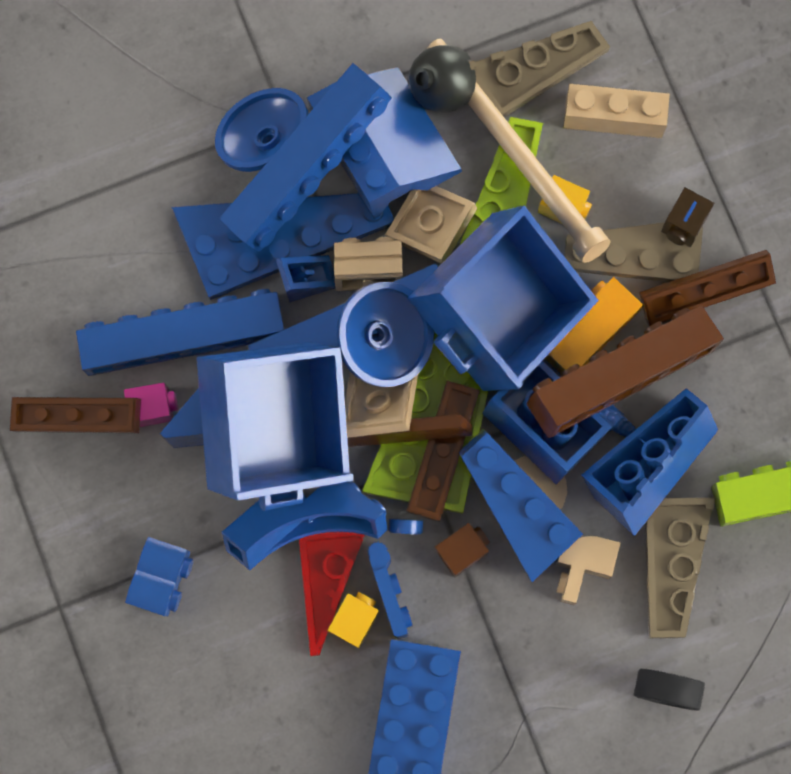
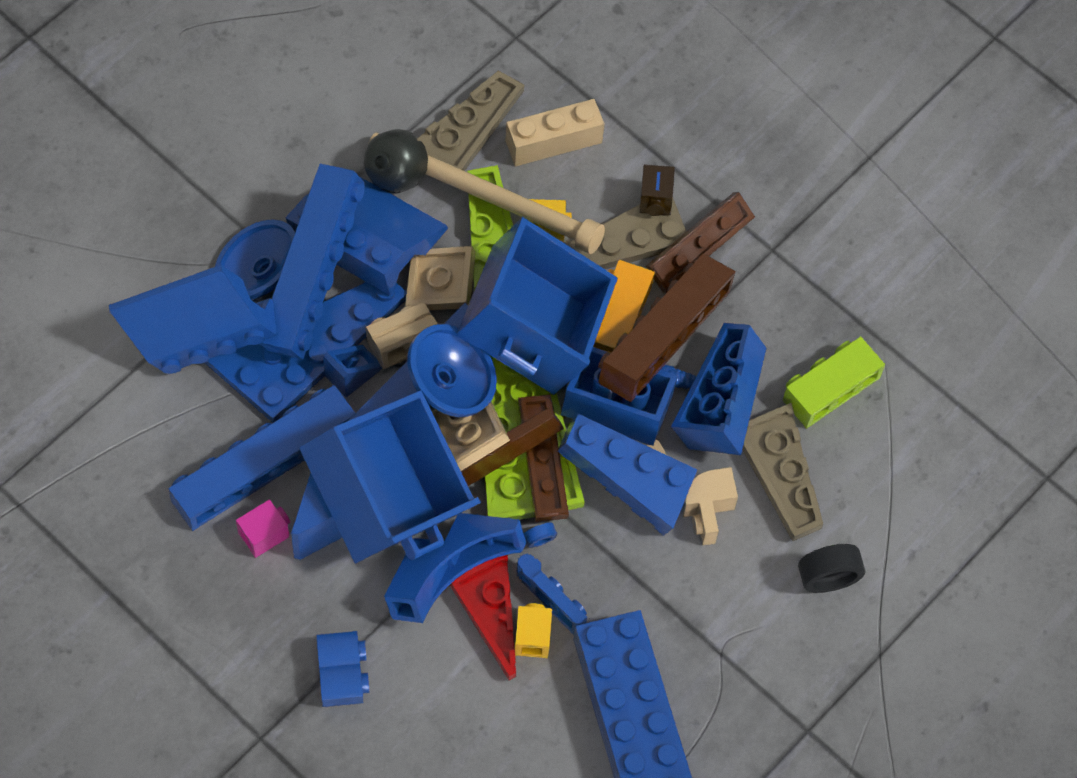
camera: 35 degrees left, 15 degrees down
reddish brown tile [10,397,141,433] -> none
reddish brown brick [435,523,490,578] -> none
none -> blue piece [109,265,277,374]

